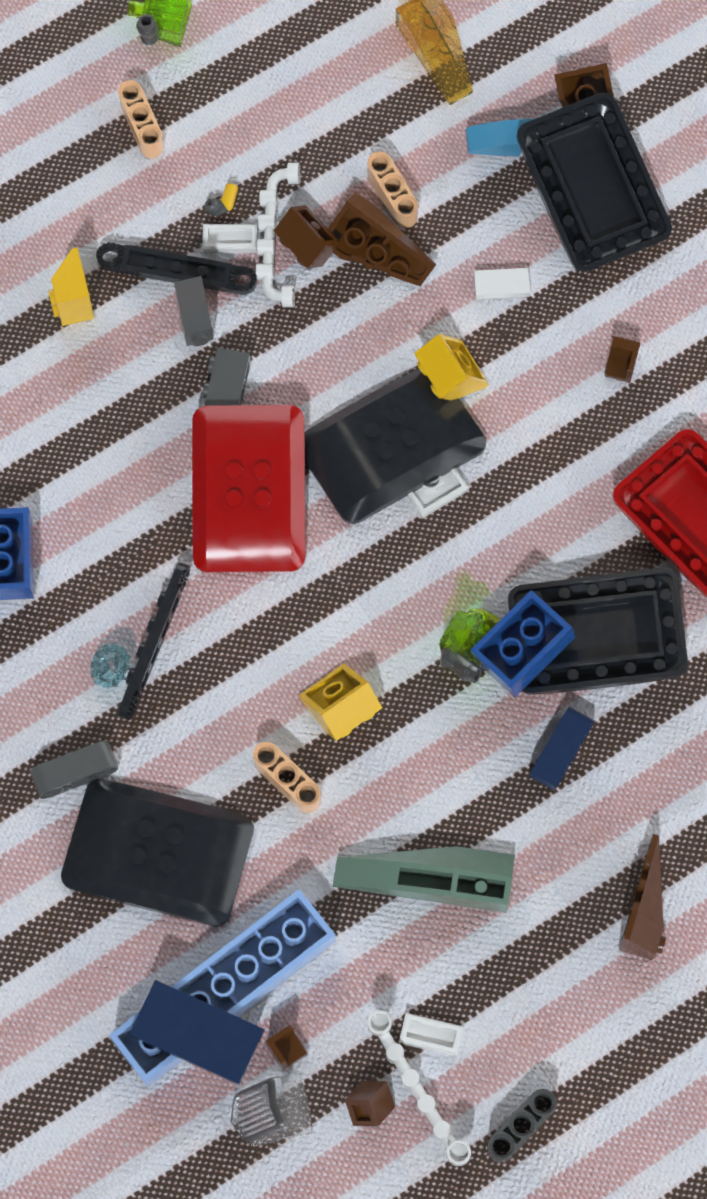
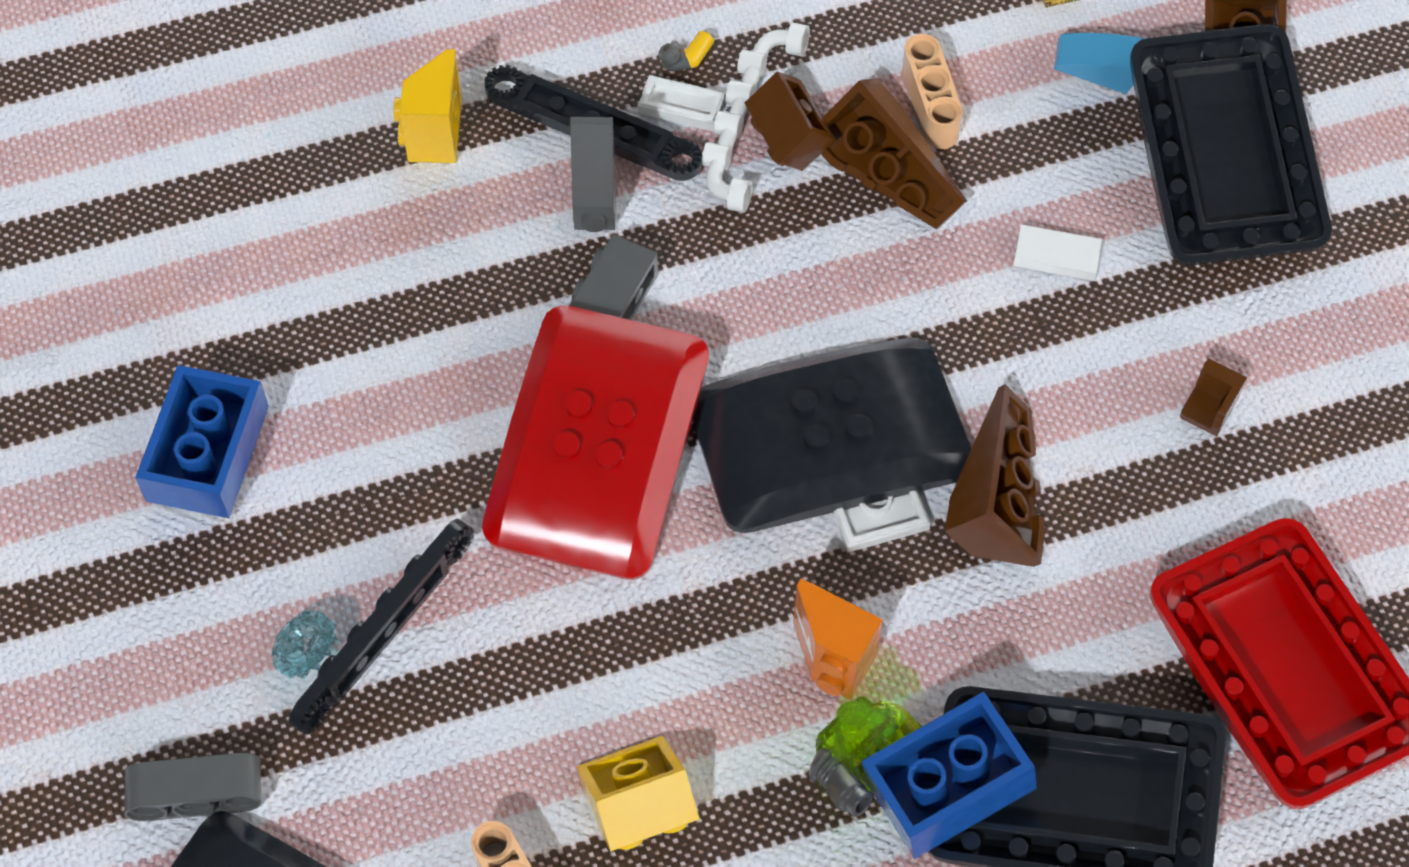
camera: 15 degrees right, 10 degrees down
yellow slope [414,334,489,401] -> none
none -> orange slope [793,578,883,700]
none -> reddish brown wedge [945,384,1045,567]

